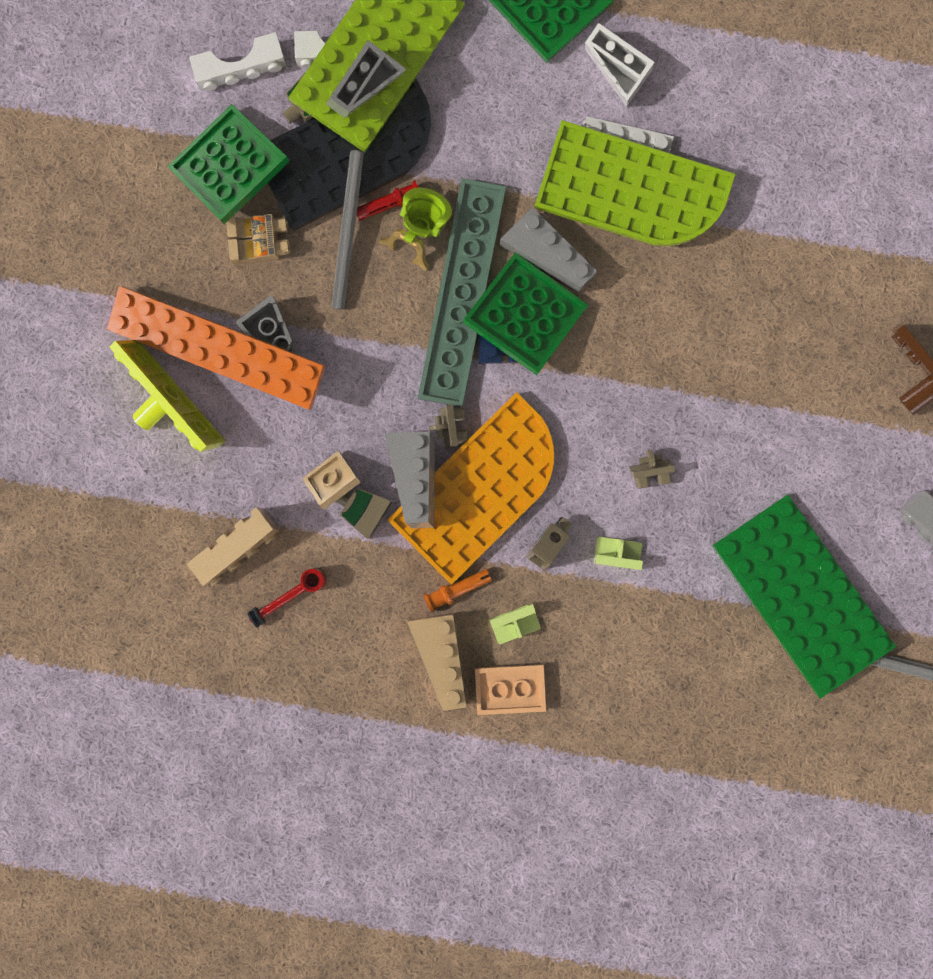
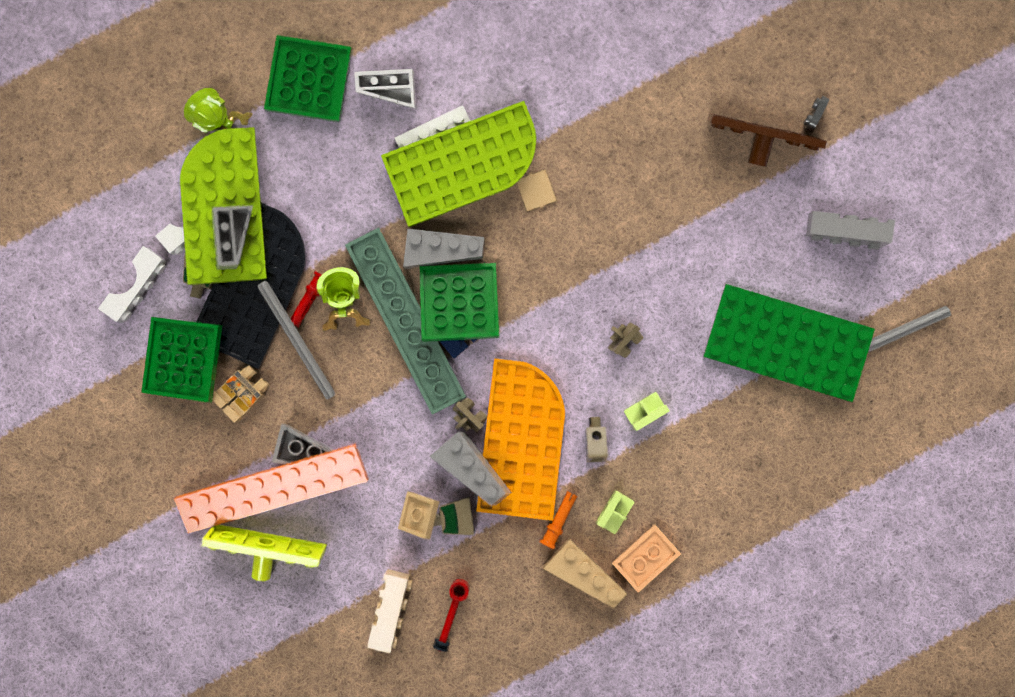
camera: 35 degrees left, 0 degrees up
none -> tan piece [517,170,557,211]

